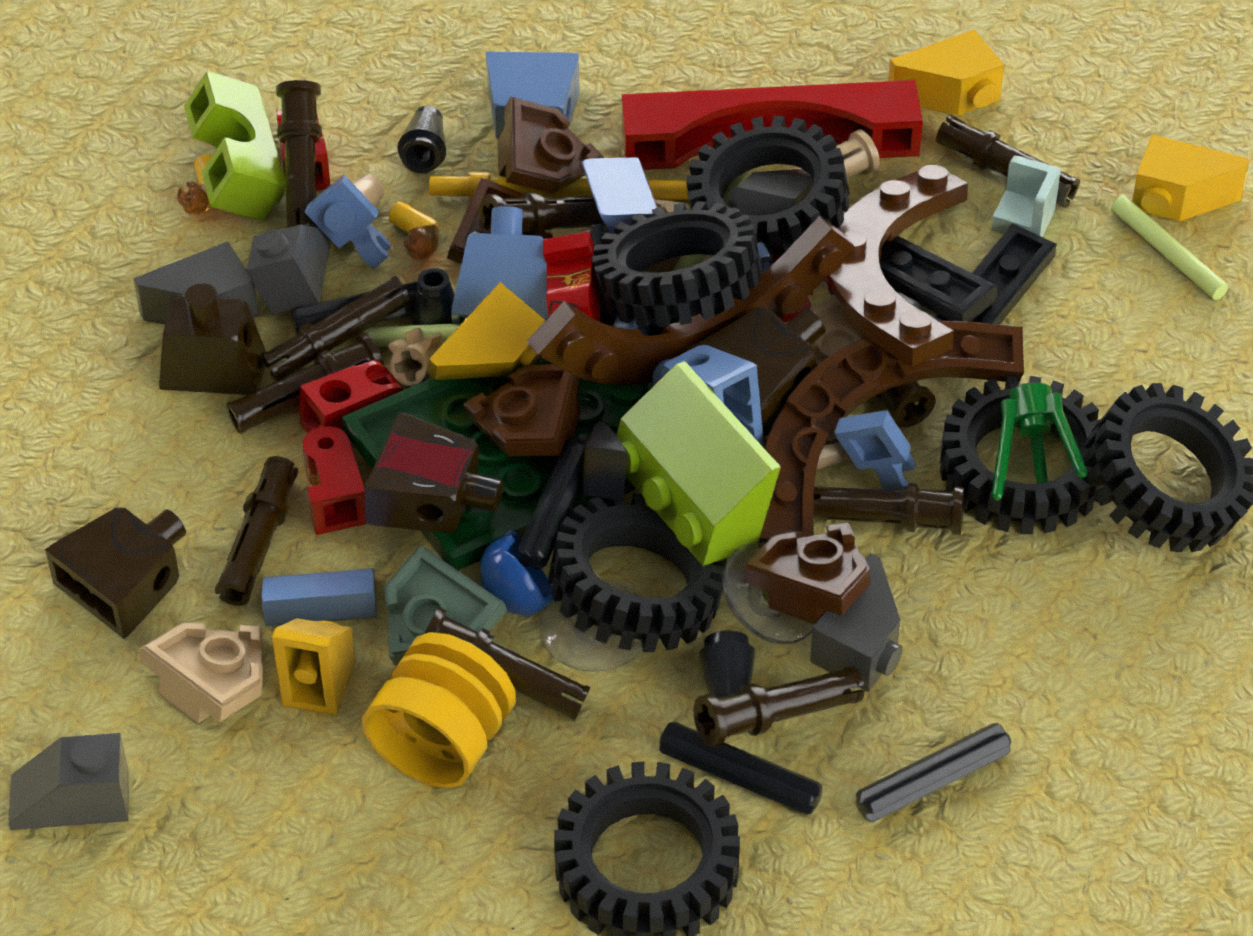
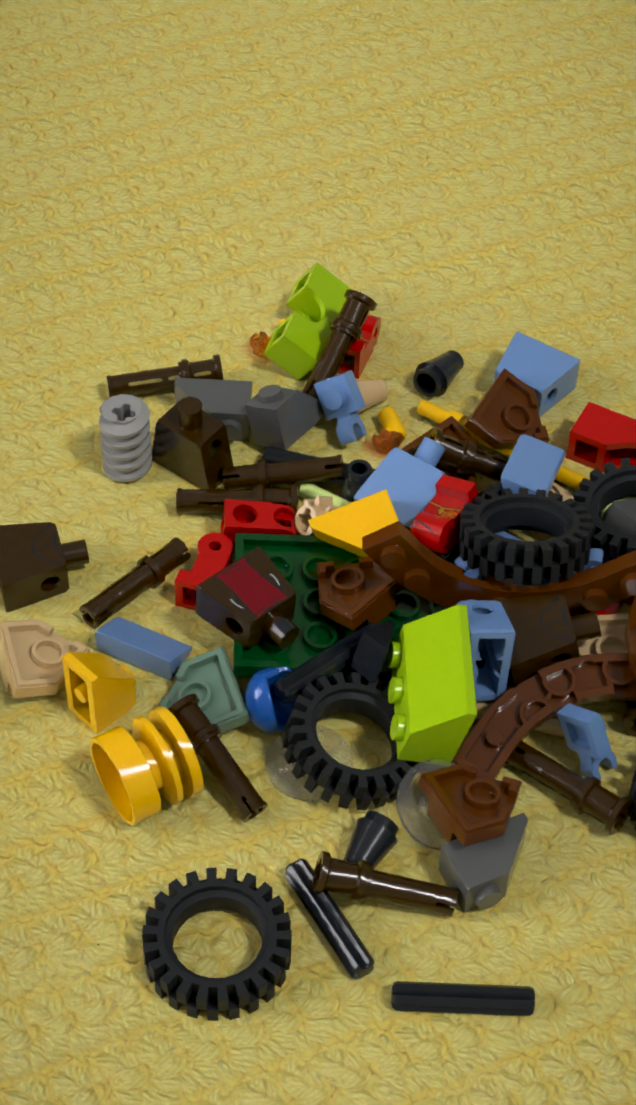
camera: 30 degrees right, 0 degrees up
none -> light grey piece [99,394,153,482]
none -> dark brown pin [106,354,224,397]

